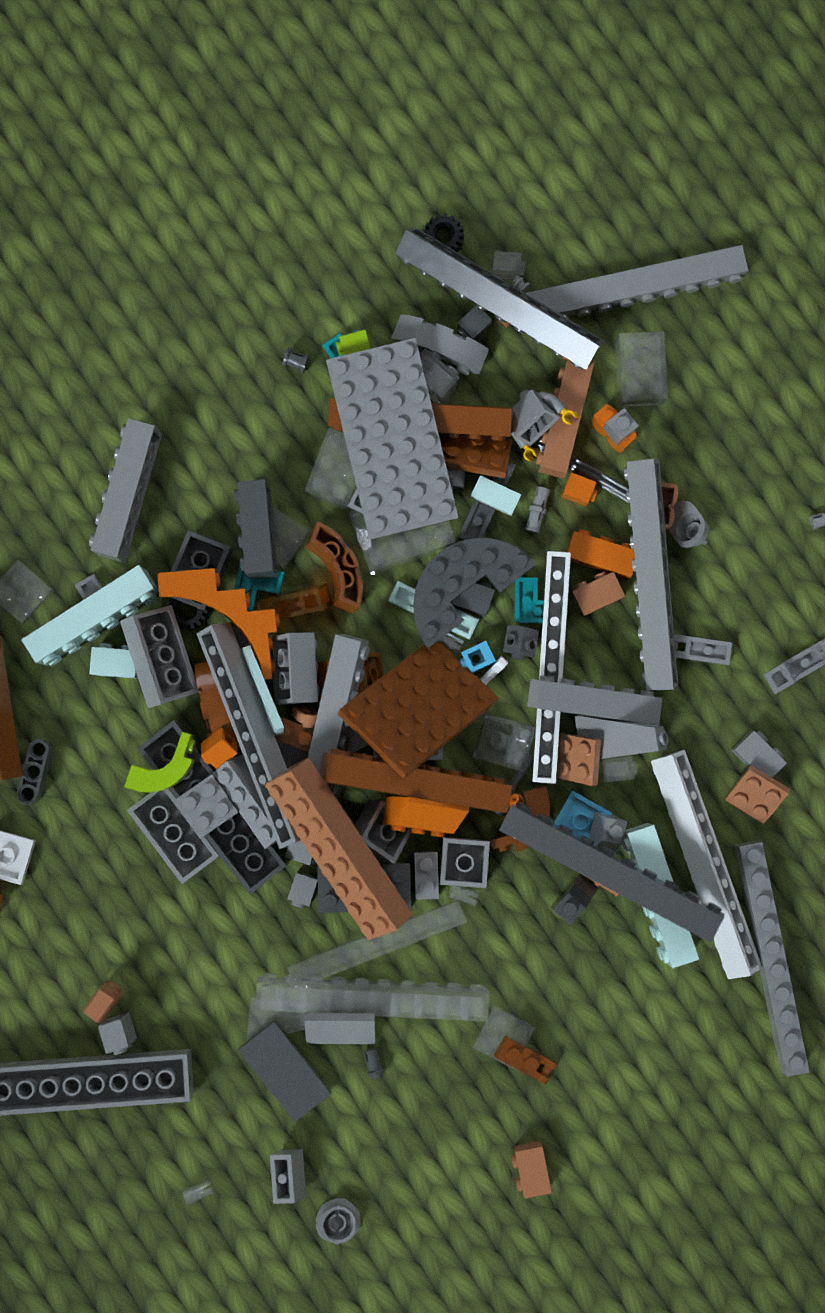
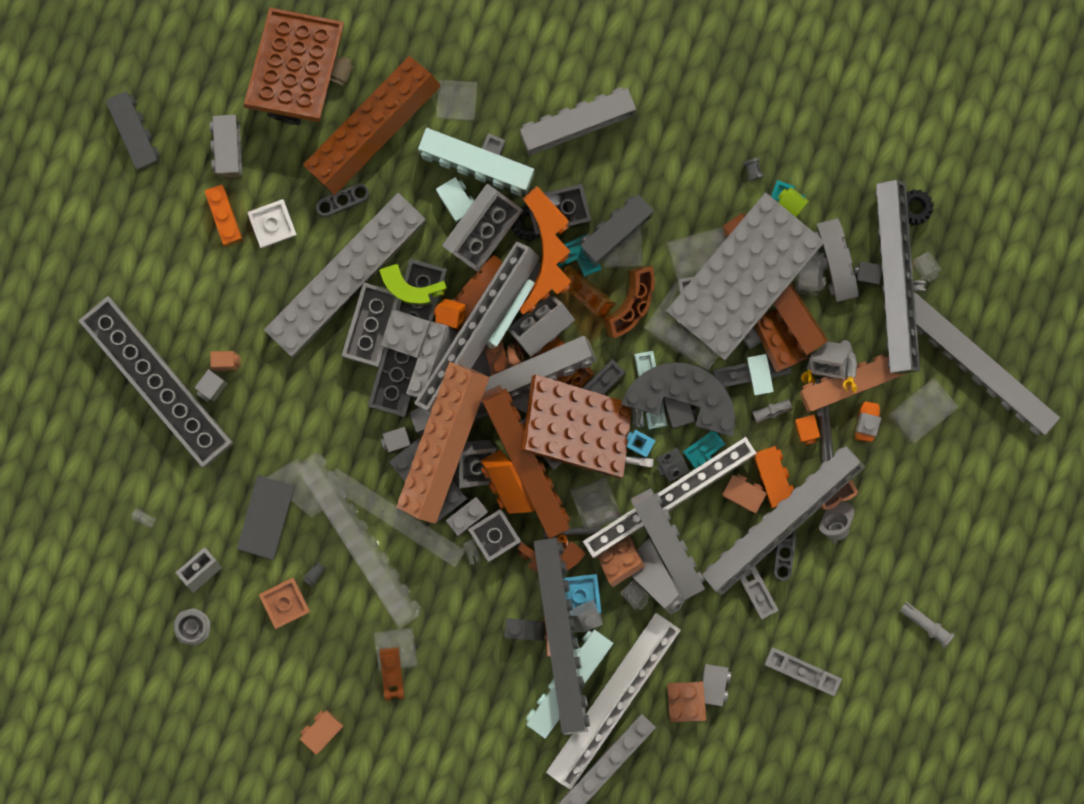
camera: 50 degrees right, 0 degrees up
light grey tile [304,1013,375,1044] -> none
none -> nougat plate [259,577,310,629]
none -> light grey brick [264,193,426,358]
none -> dark grey tile [583,359,626,395]
none -> dark grey beam [773,530,796,581]

